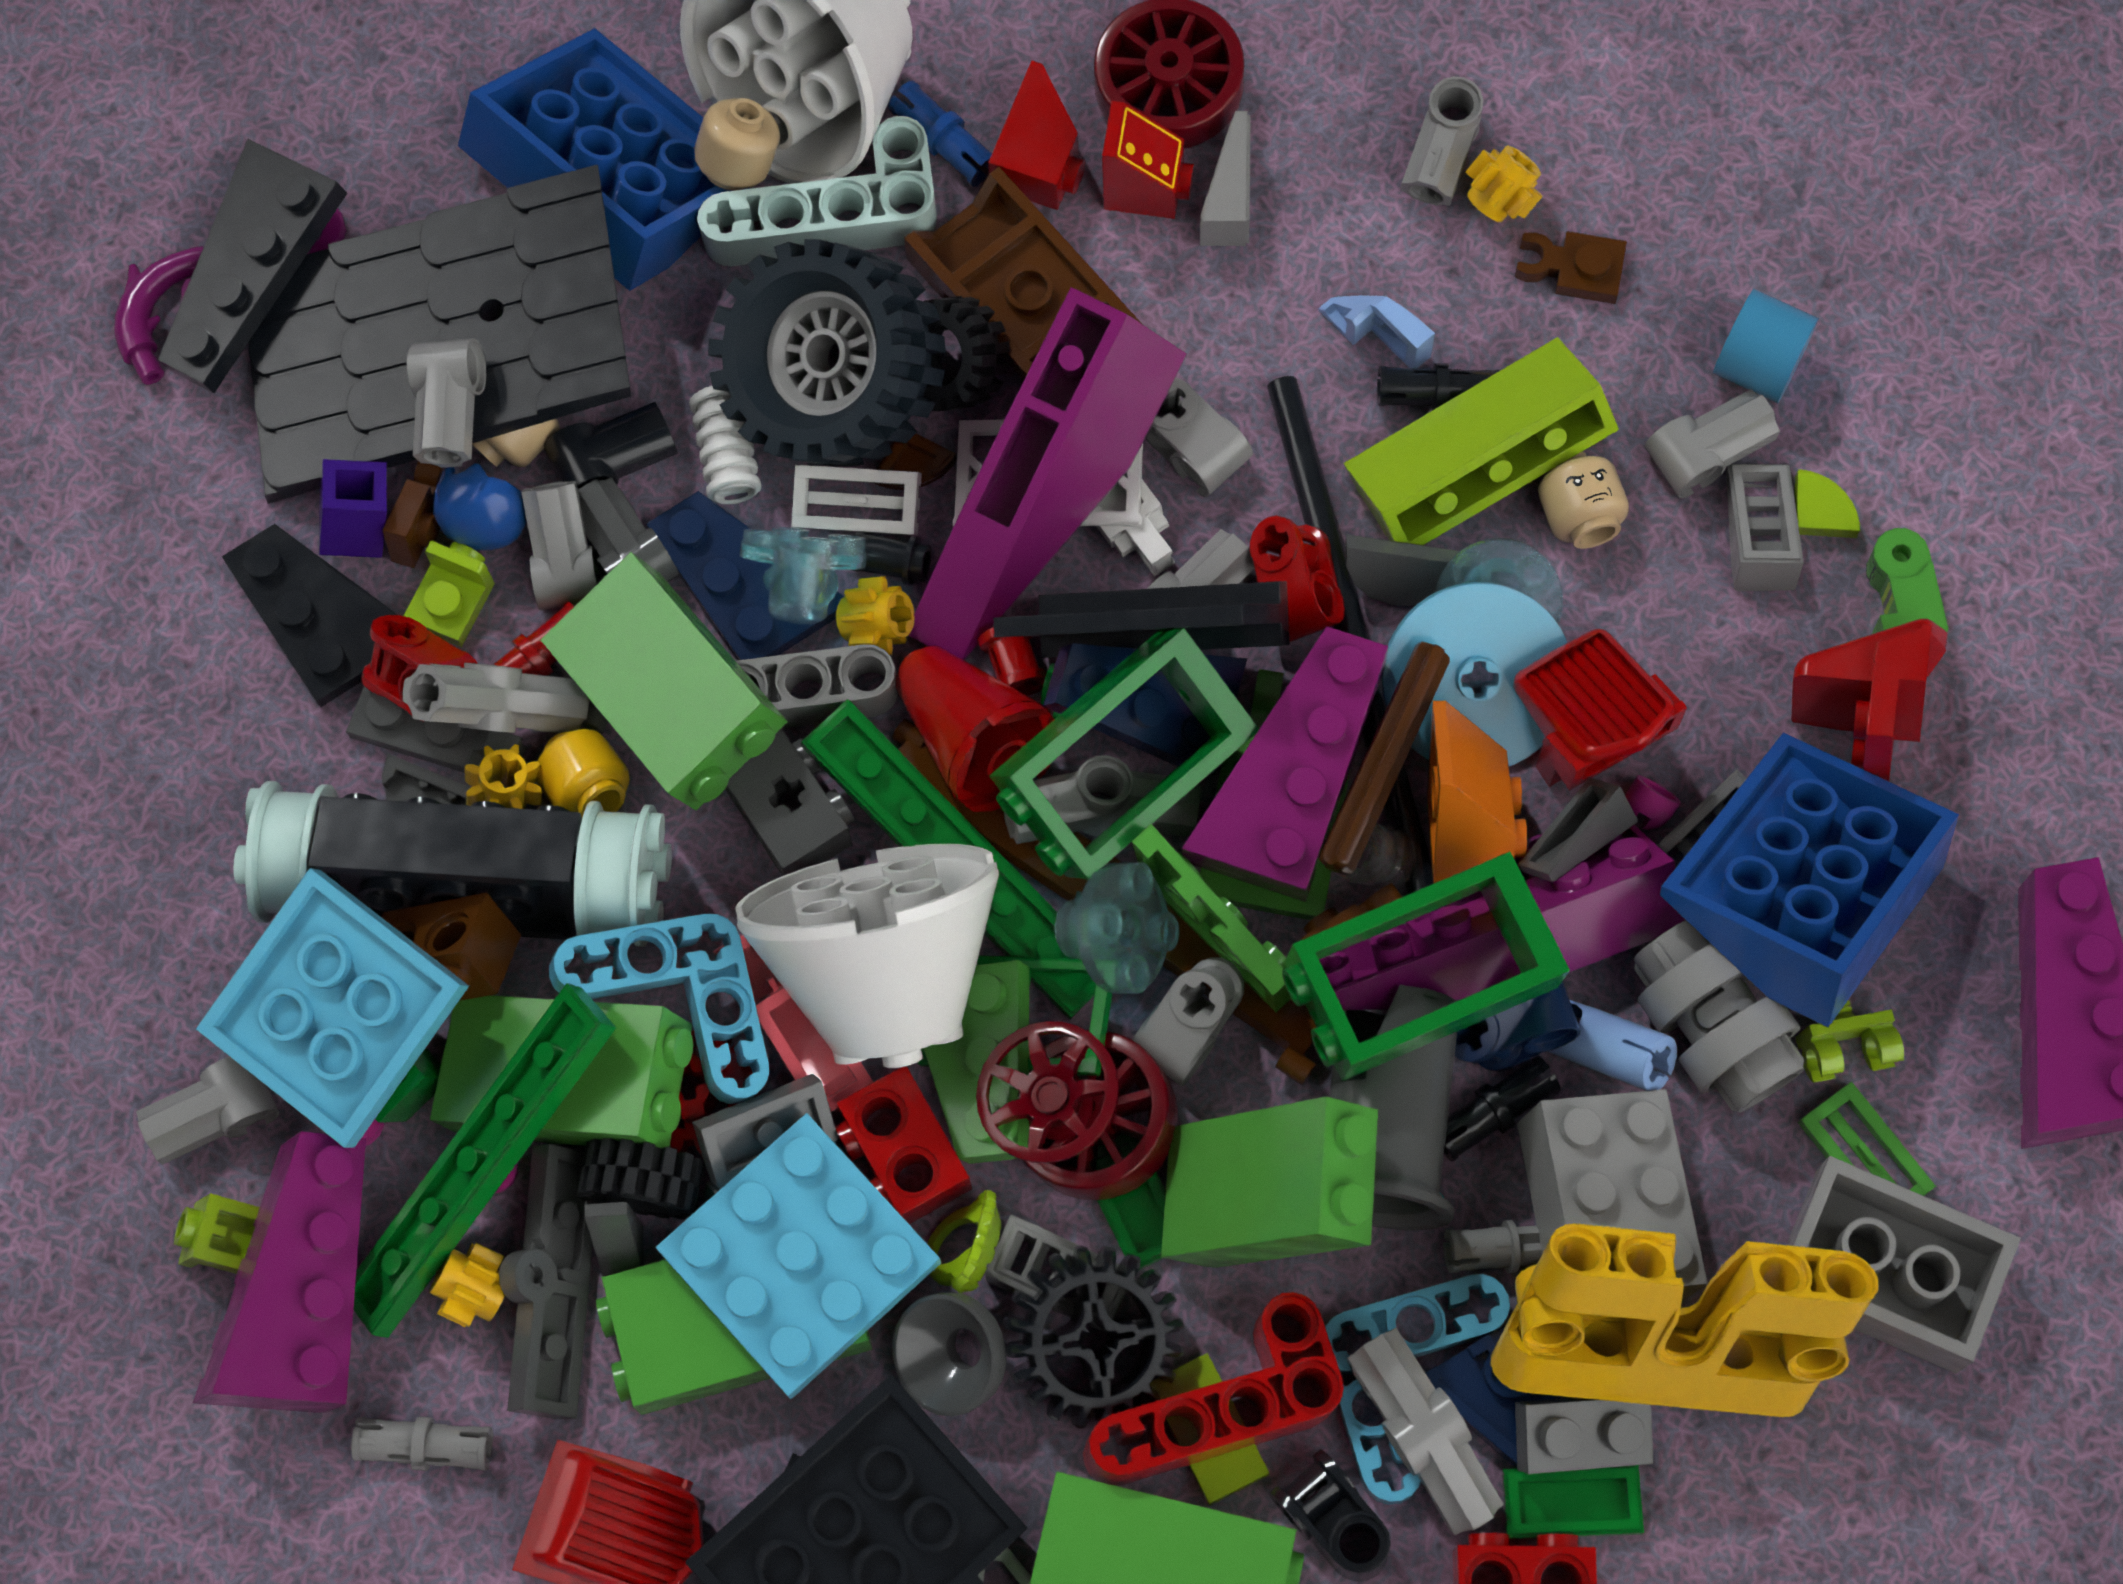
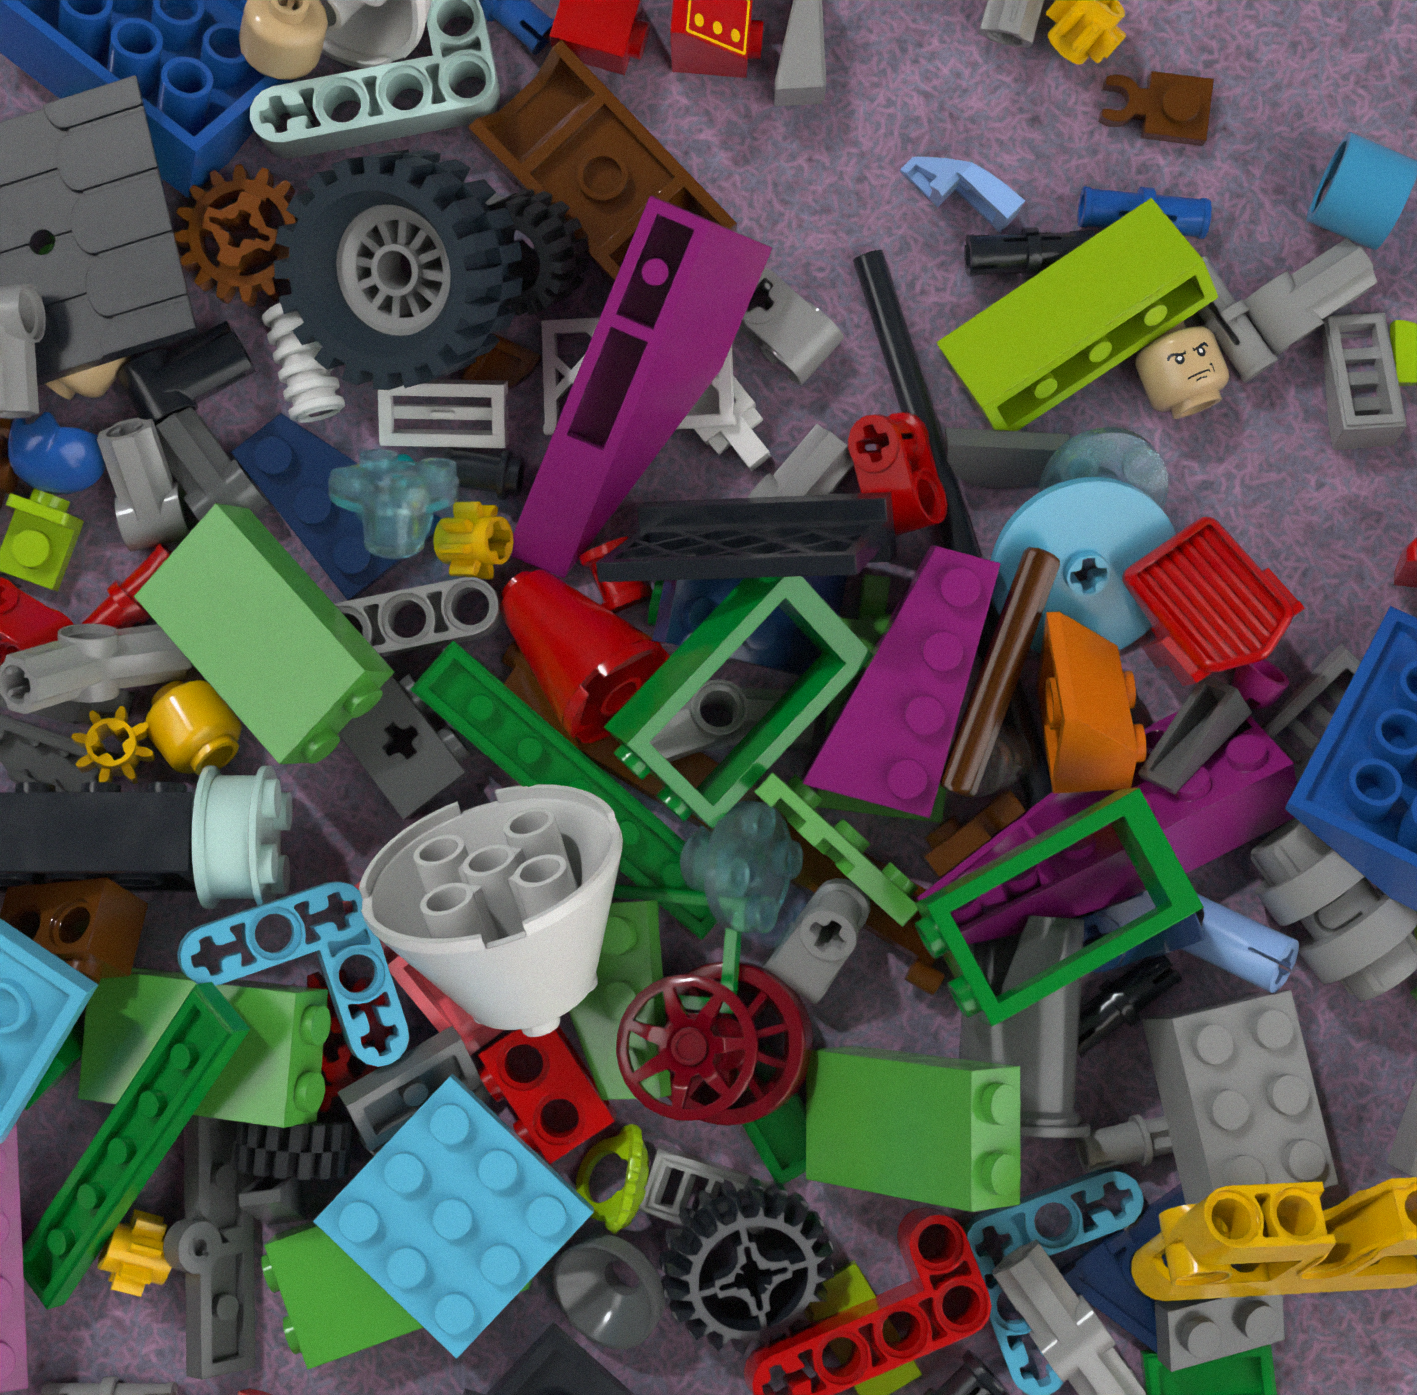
camera: 10 degrees left, 15 degrees up
none -> dark orange gear [175,164,298,307]
none -> blue pin [1077,186,1212,239]
none -> light grey pin [1197,256,1278,383]

